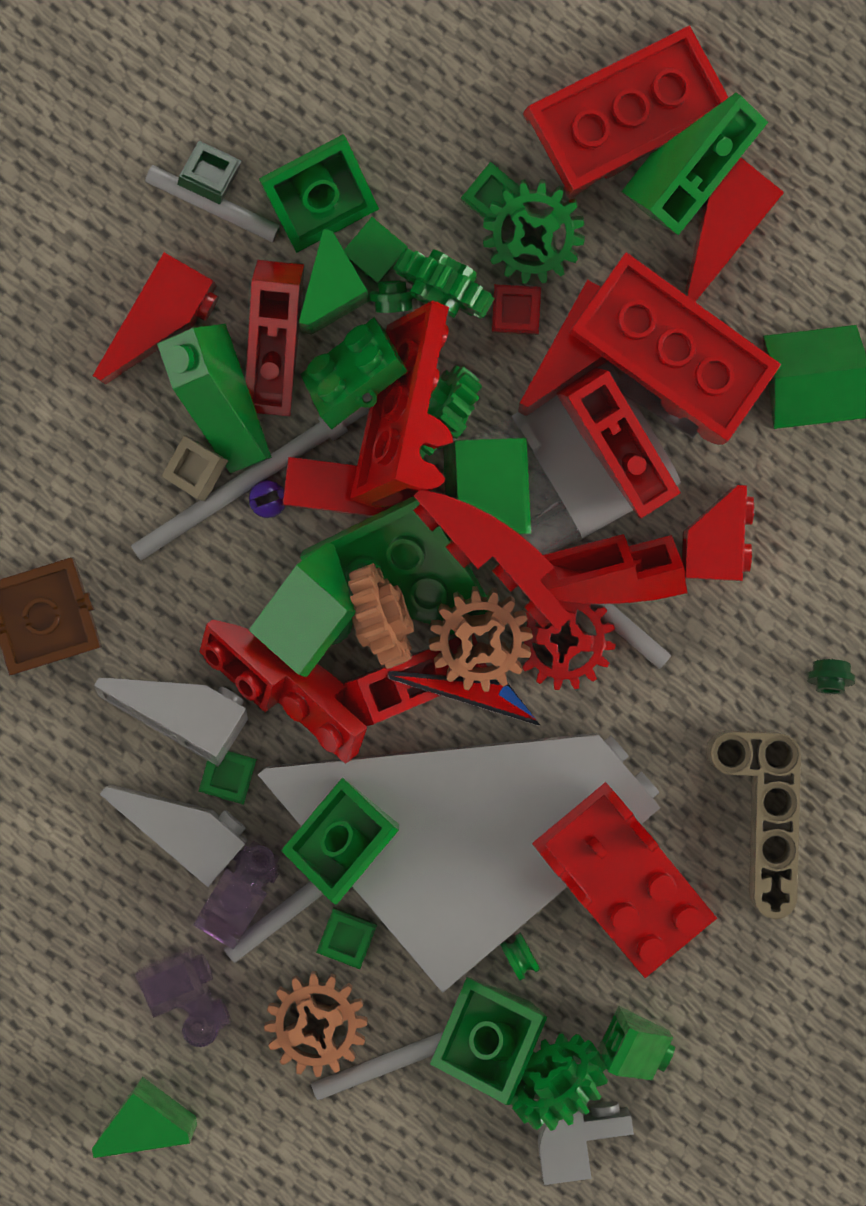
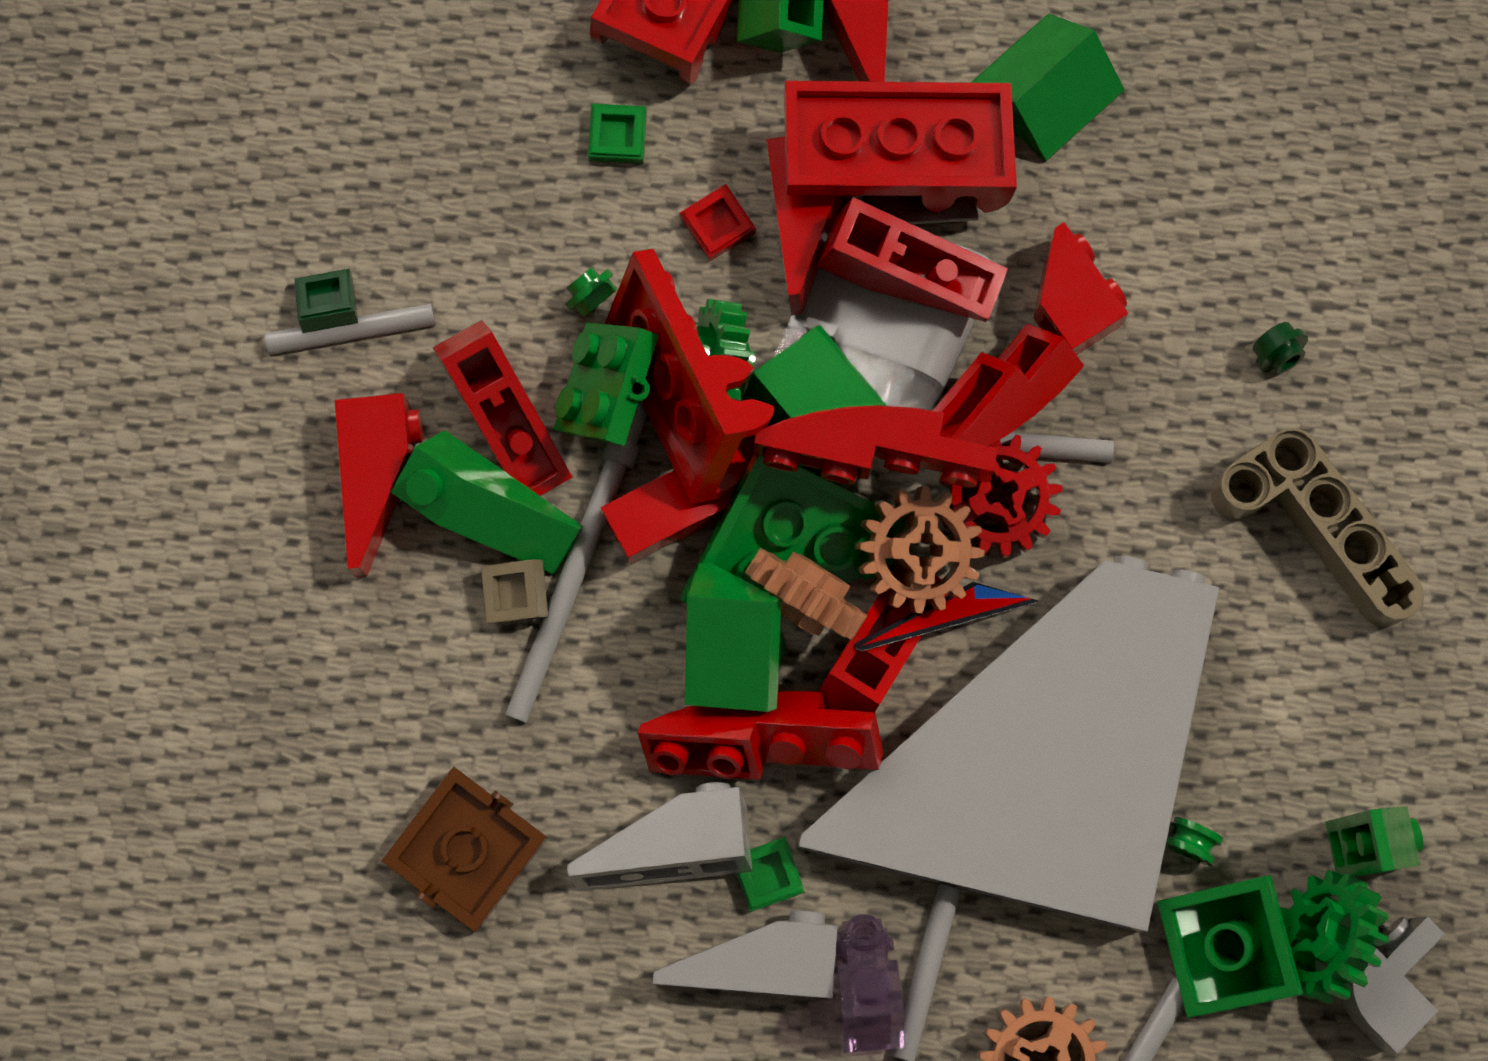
camera: 35 degrees left, 10 degrees down
dark purple hinge [249,480,285,518] -> none
green slope [259,134,379,253] -> none
green slope [281,777,399,905] -> none
green slope [299,229,369,335] -> none
green tile [316,907,377,969] -> none
green tile [344,217,408,284] -> none
green gear [393,248,495,319] -> none
green gear [483,179,585,284] -> none
red hinge [532,782,717,978] -> none

